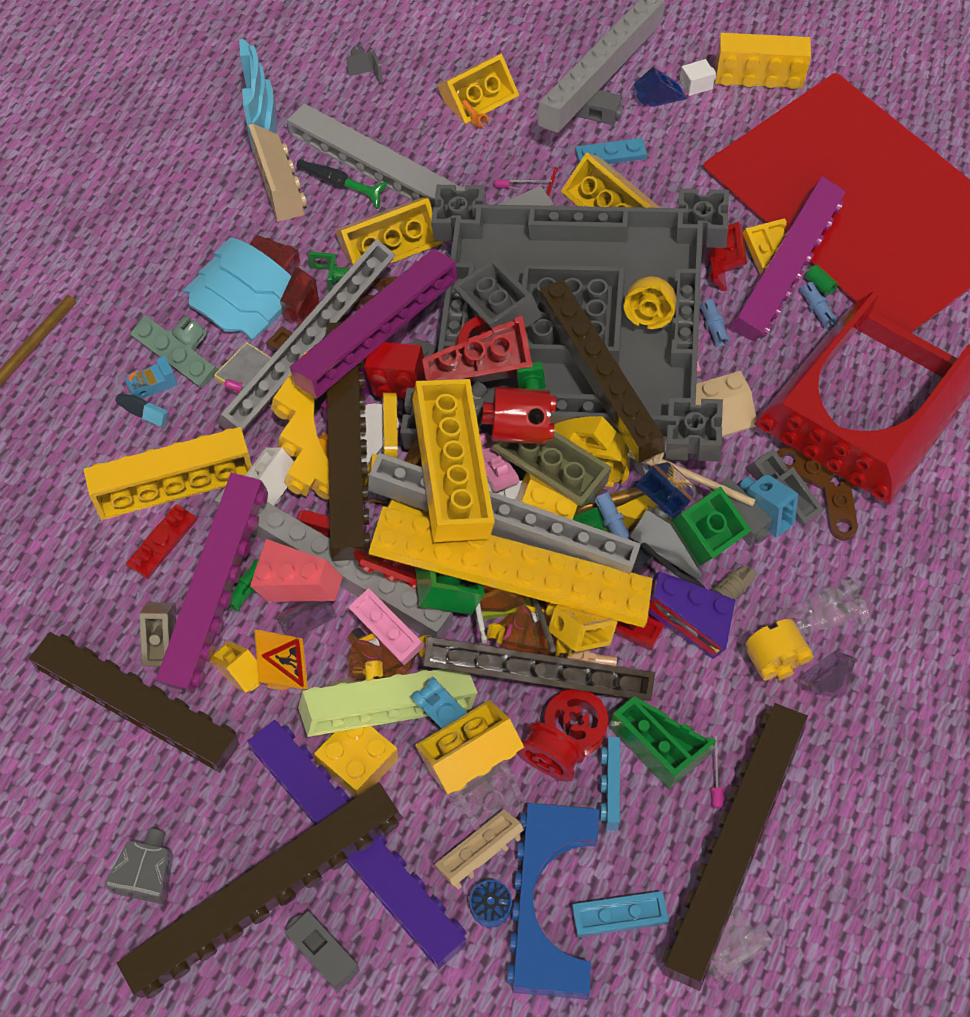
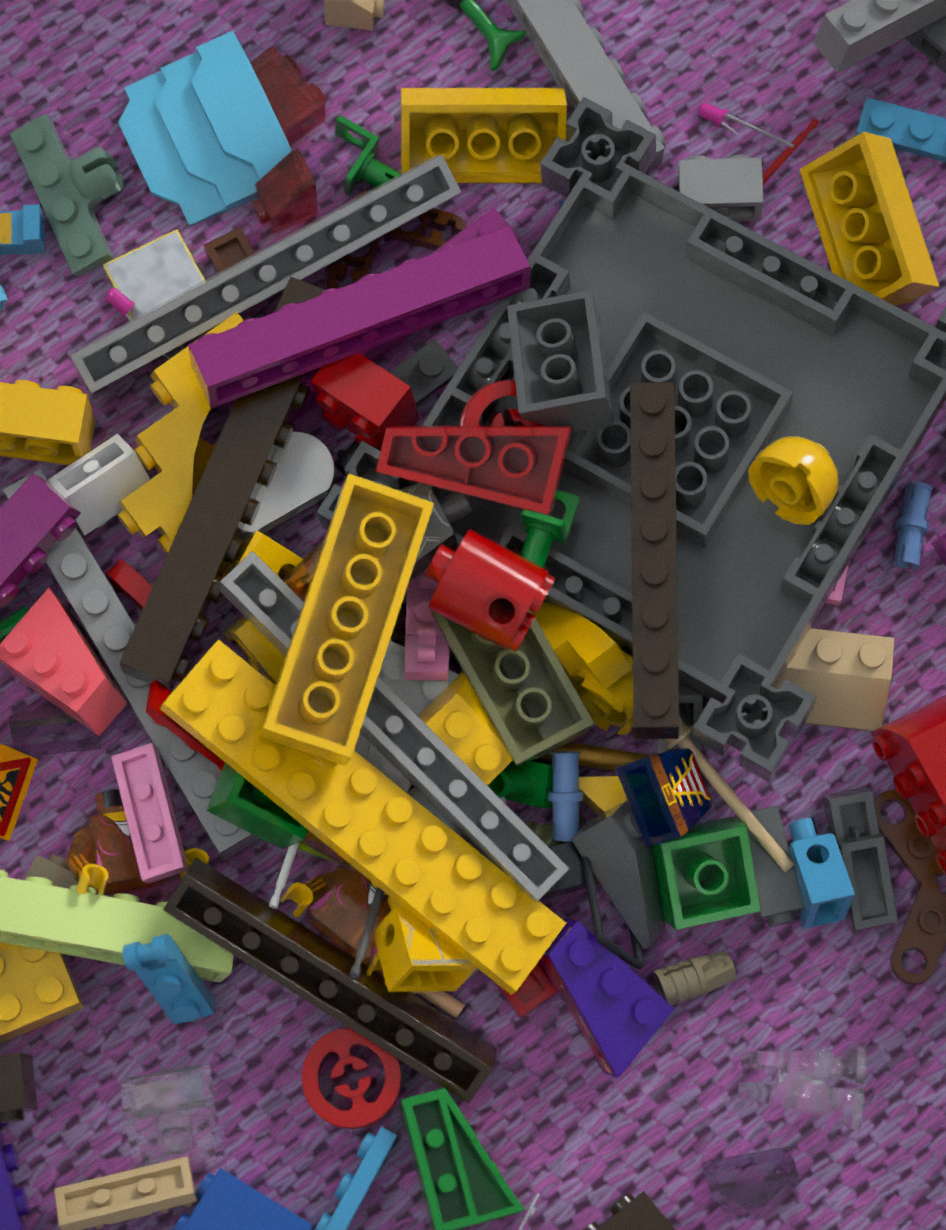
camera: 20 degrees right, 15 degrees up
yellow beam [382,393,398,458] -> none
yellow brick [415,700,524,794] -> none
red wheel [518,722,585,782] -> none
yellow brick [745,619,814,681] -> none

